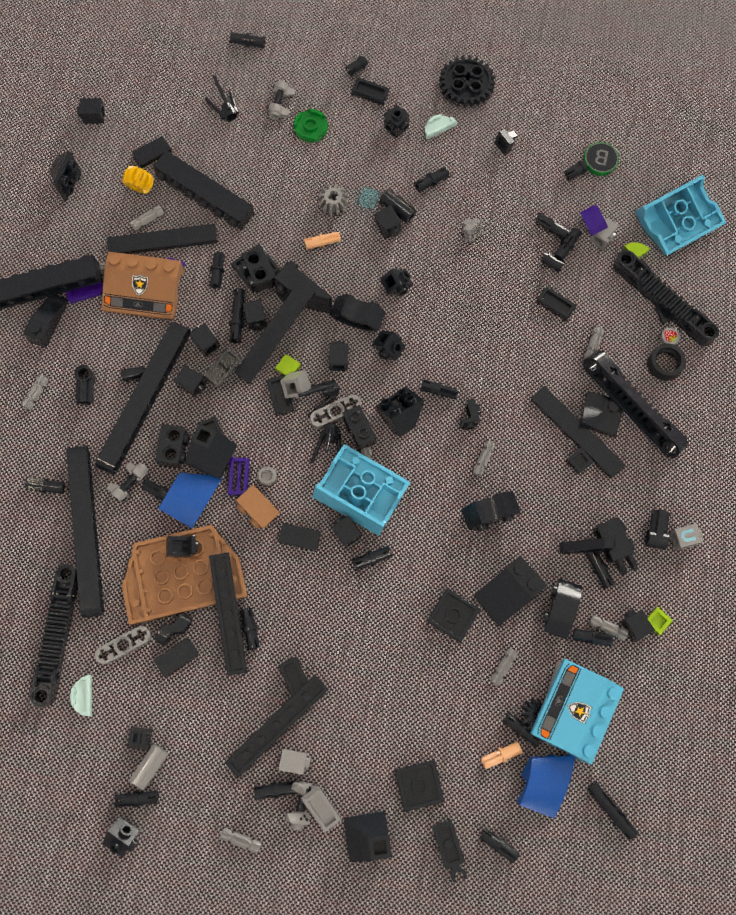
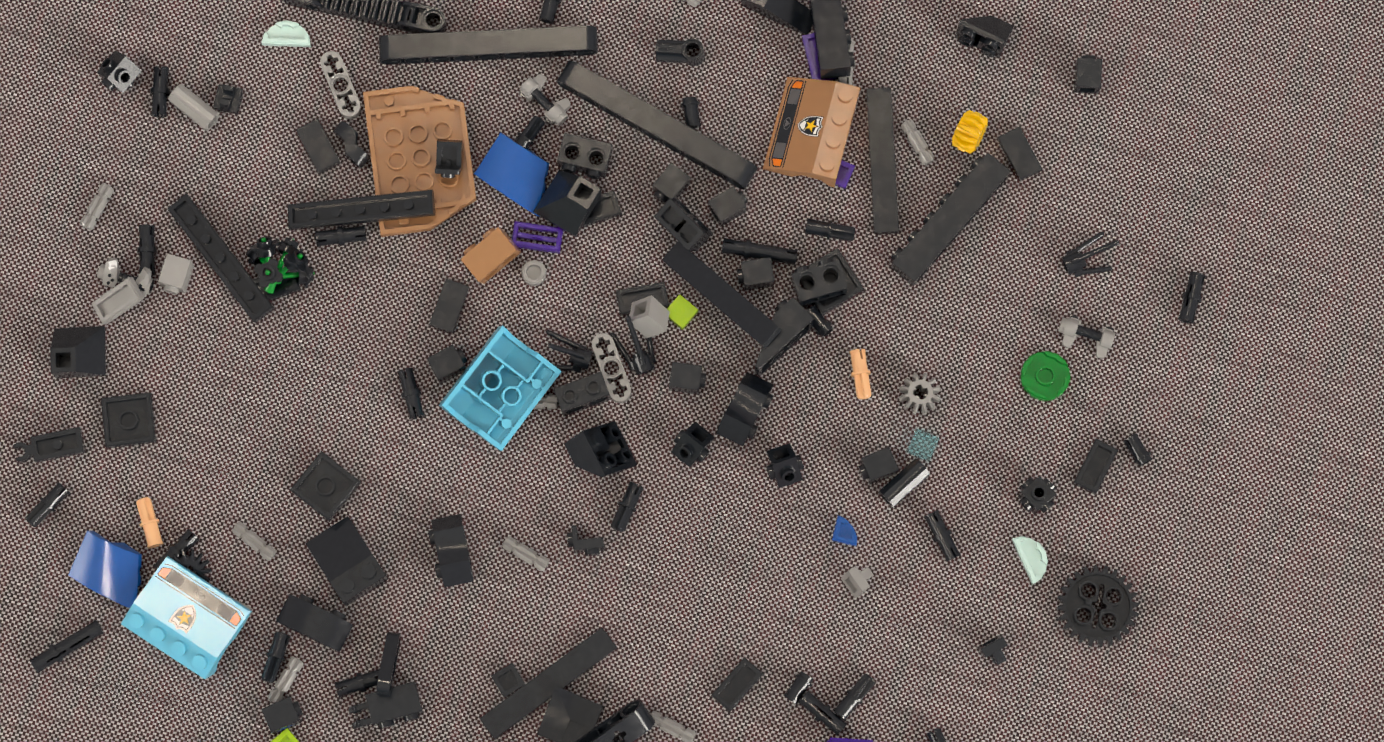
camera: 100 degrees right, 5 degrees up
none -> black plant [246,237,315,293]
none -> blue tile [832,516,857,547]

